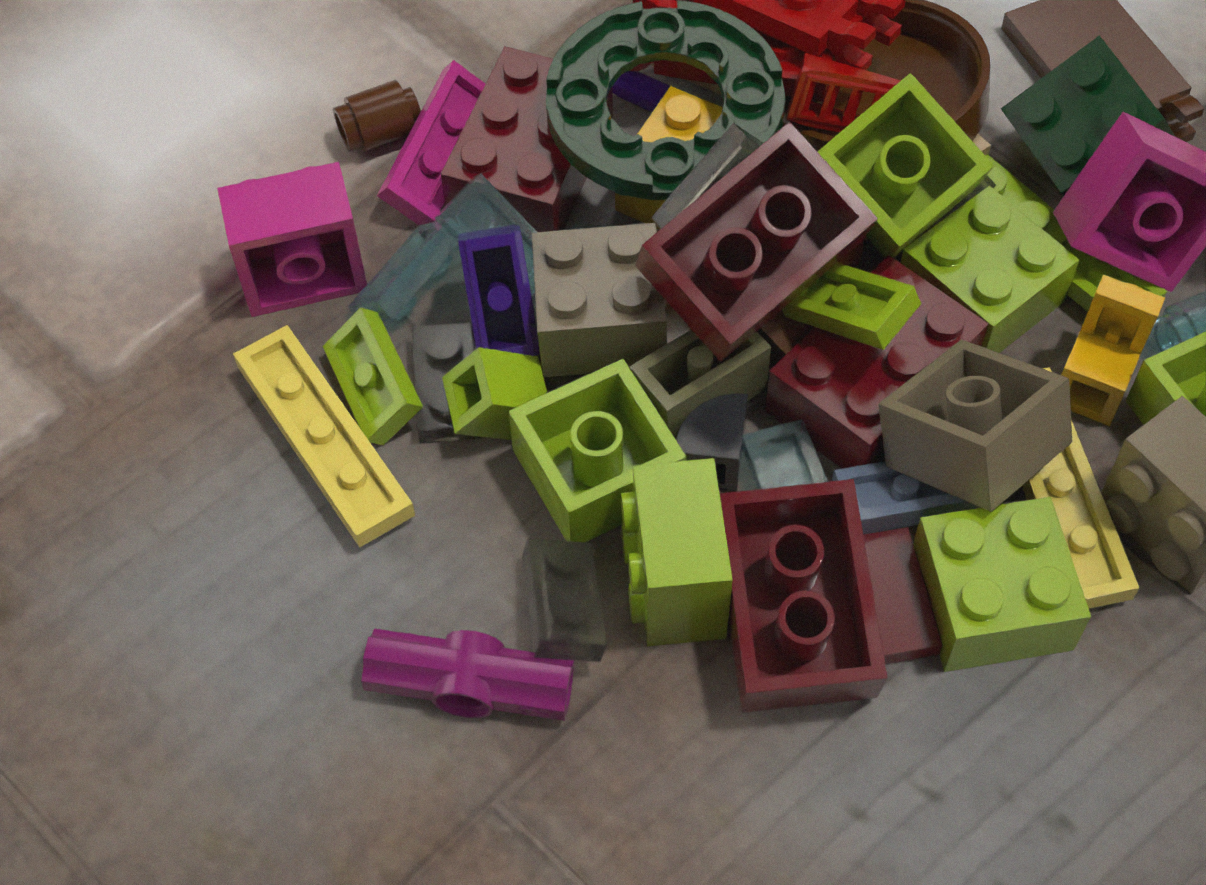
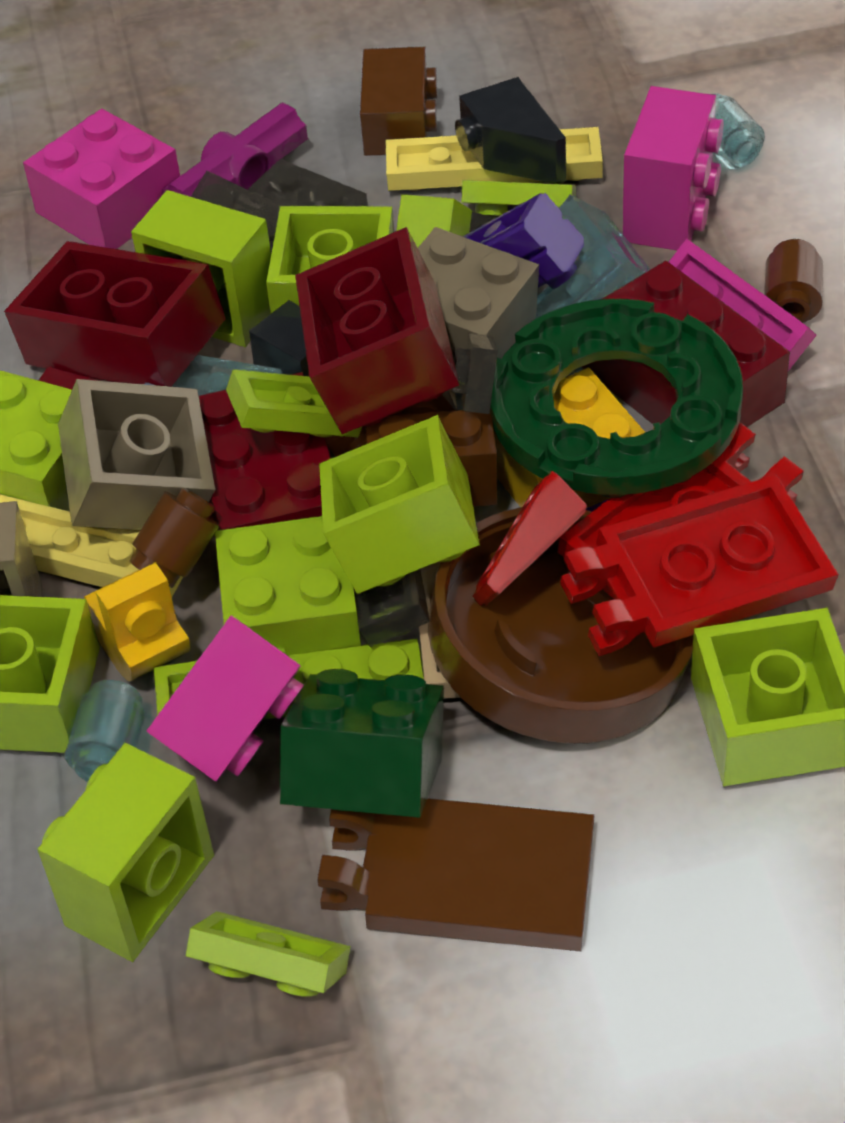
camera: 125 degrees right, 10 degrees down
none -> dark pink brick [23,108,180,249]
none -> reddish brown brick [129,487,220,588]
none -> clear smoke plate [248,159,368,216]
none -> reddish brown brick [360,47,437,156]
none -> black slope [455,77,566,184]
none -> clear light blue brick [712,93,765,169]

